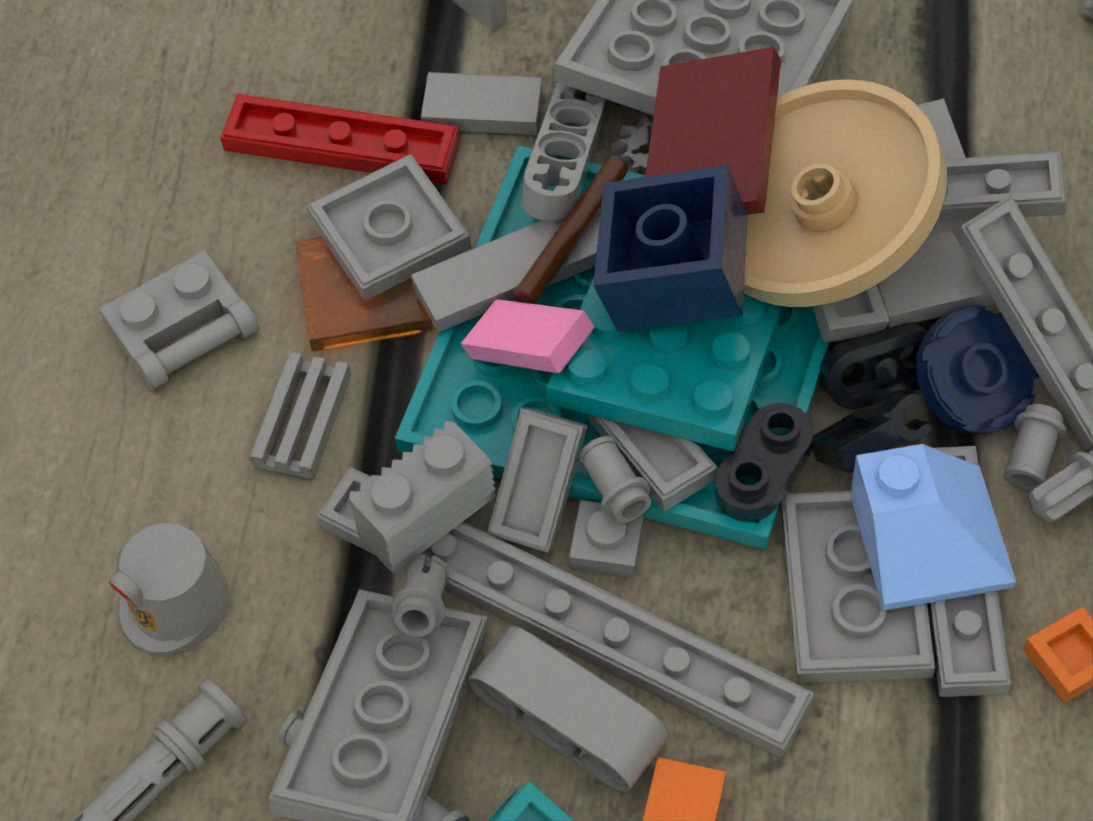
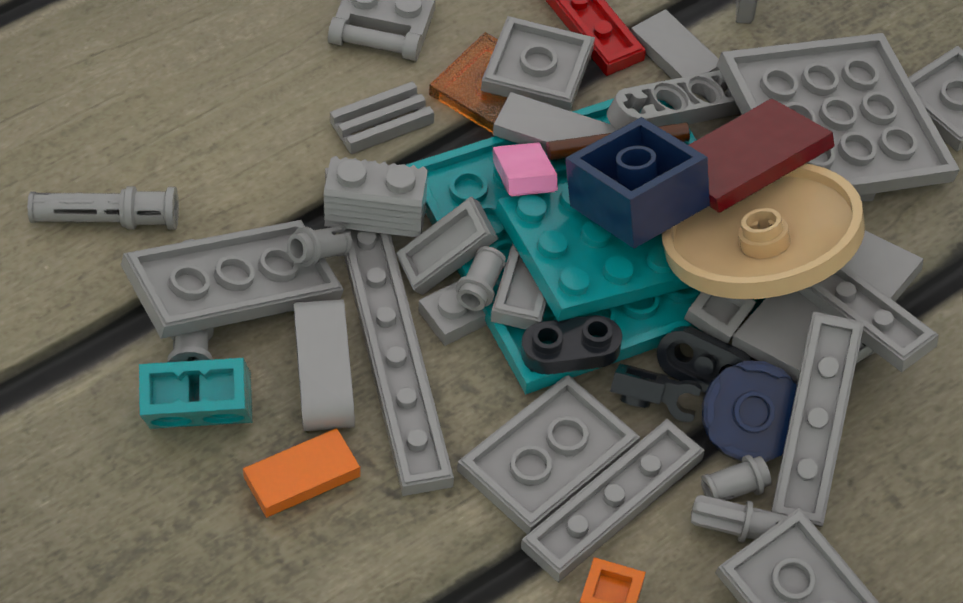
camera: 40 degrees right, 5 degrees down
light grey hat [109,522,230,657] -> none
light blue slope [850,444,1016,611] -> none

